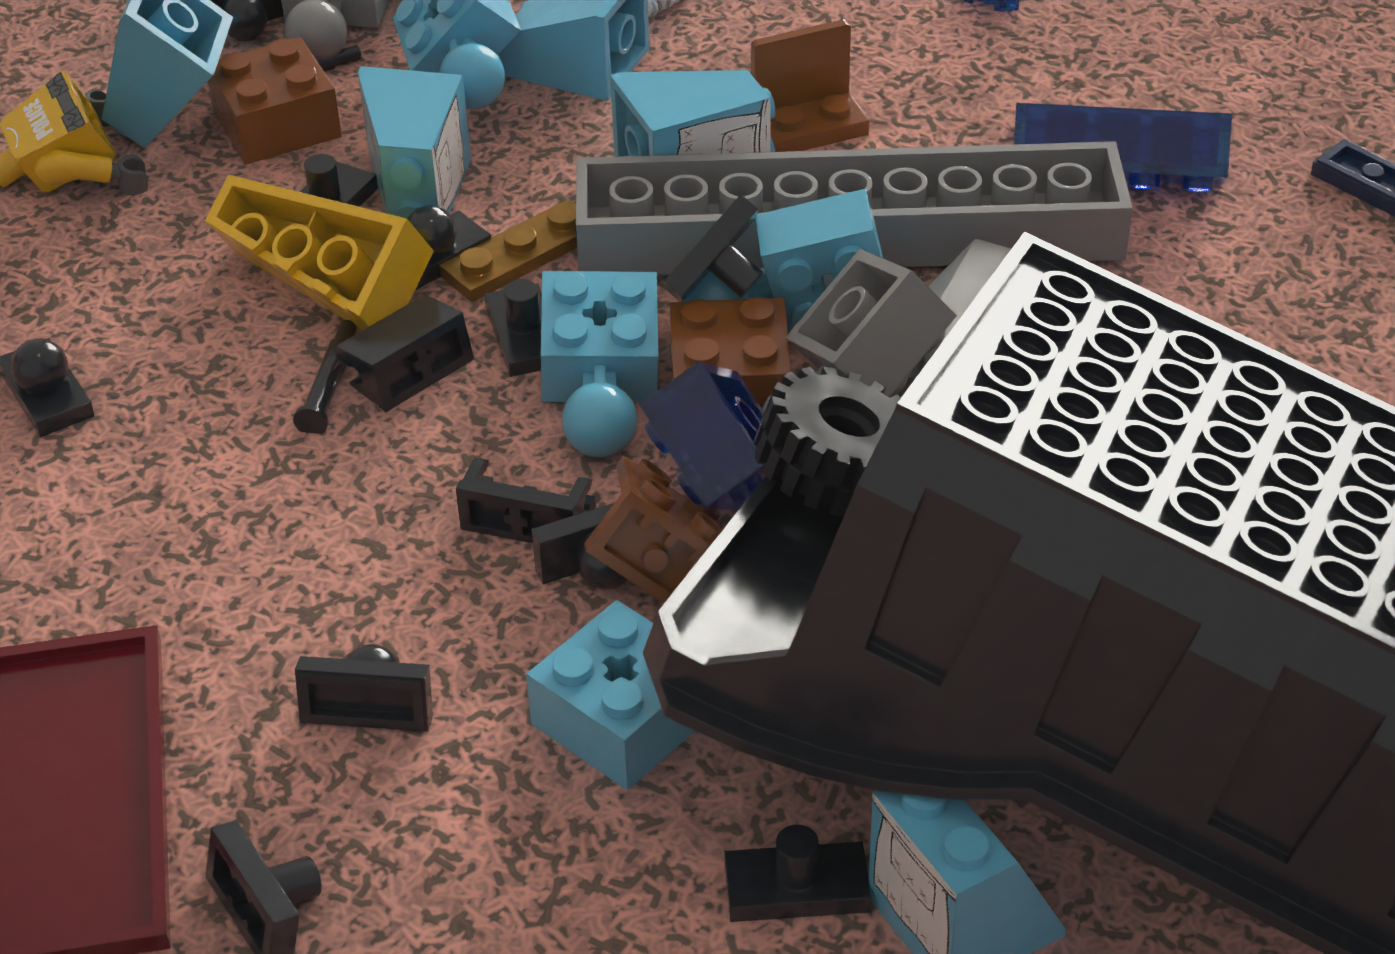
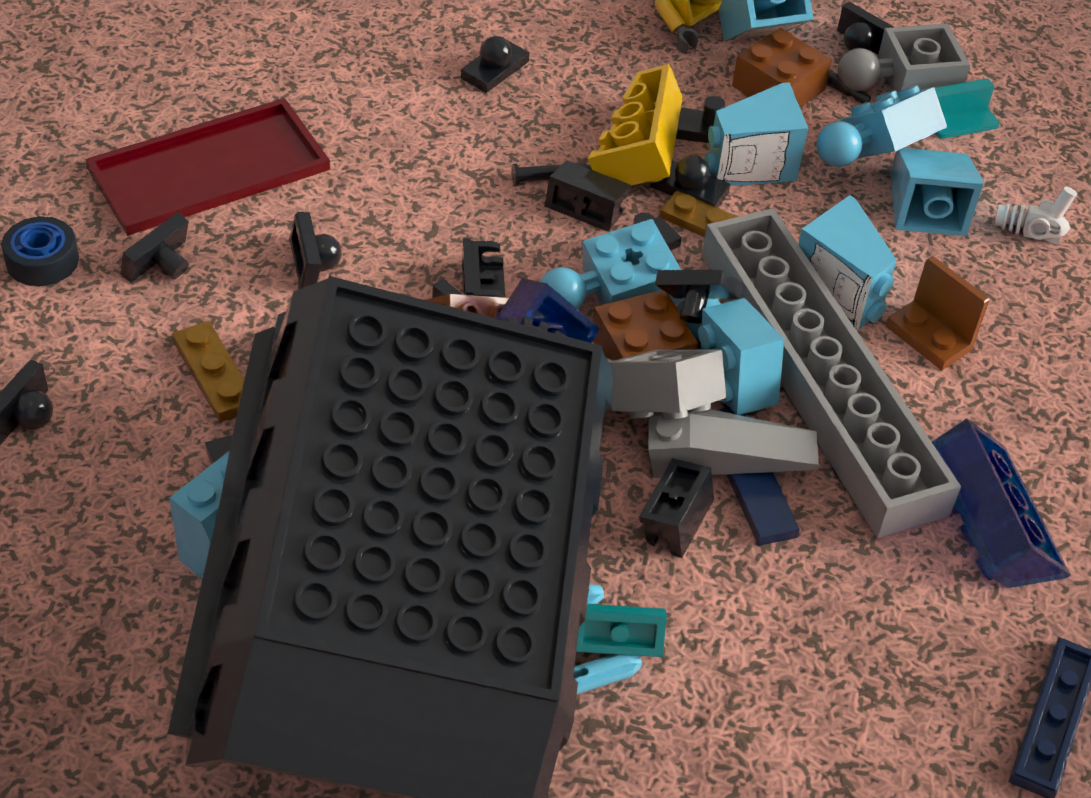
camera: 65 degrees right, 5 degrees up
none -> pearl gold plate [172,320,244,423]

